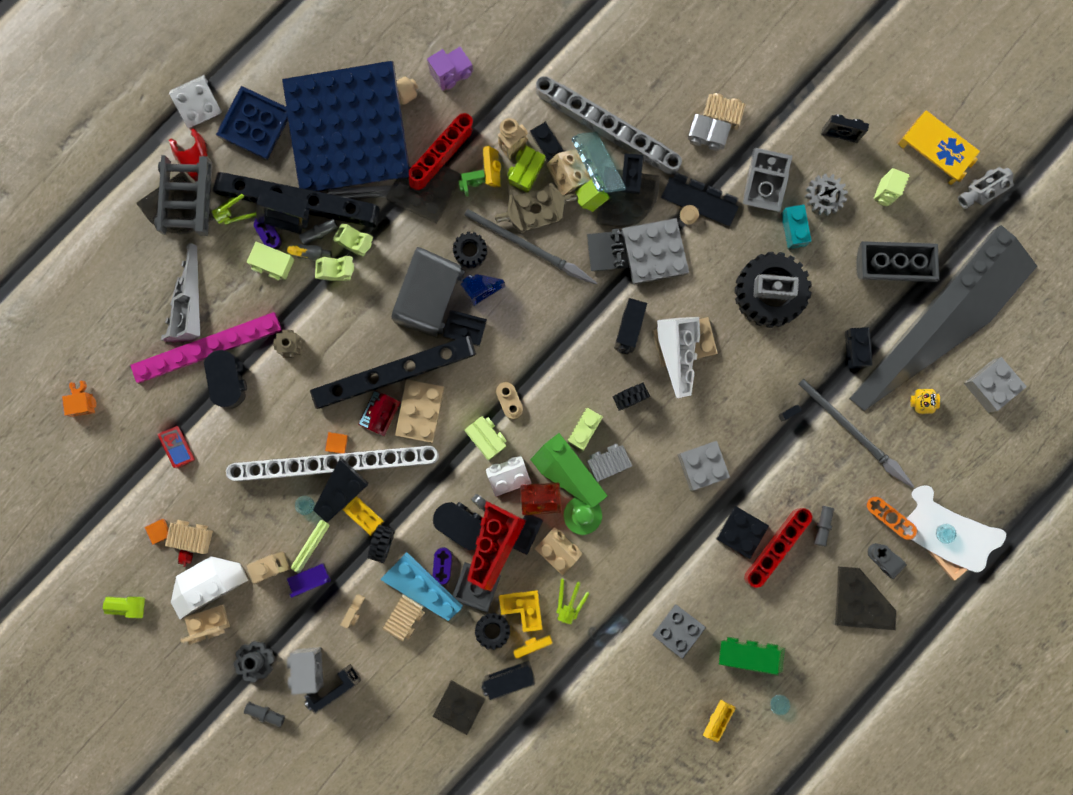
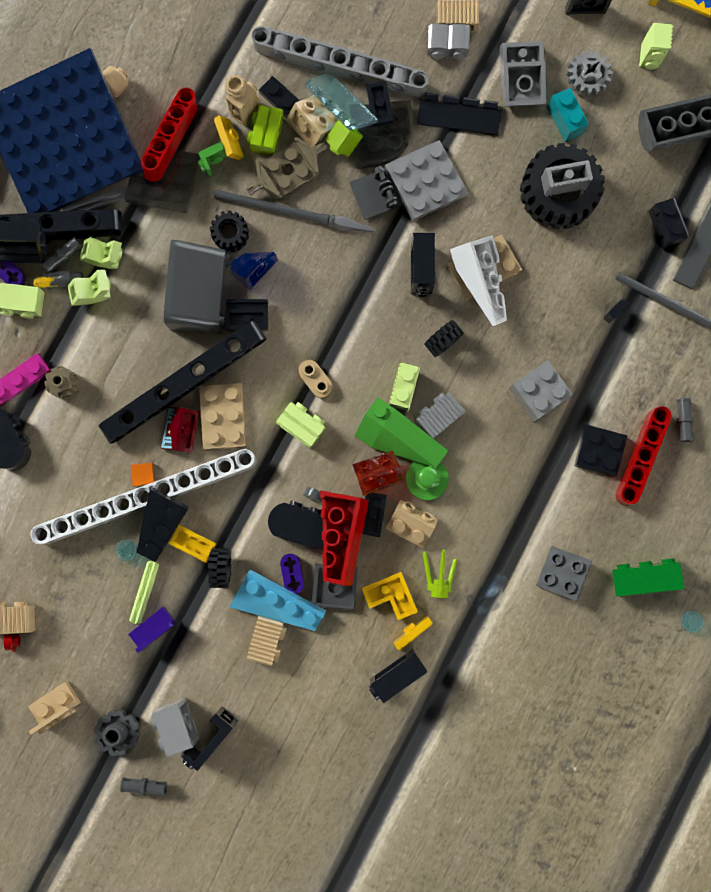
camera: 15 degrees left, 0 degrees up
white wedge [171,556,249,619] -> none
tan torso [246,552,290,584] -> none
tan plate [341,594,365,629] -> none
medium lavender brick [427,47,473,91] -> none
clear smoke plate [432,680,486,735] -> none
black tyre [475,613,510,650] -> none
white bracket [486,456,532,497] -> none
tan plate [680,205,699,224] -> none
yellow plate [703,700,736,743] -> none

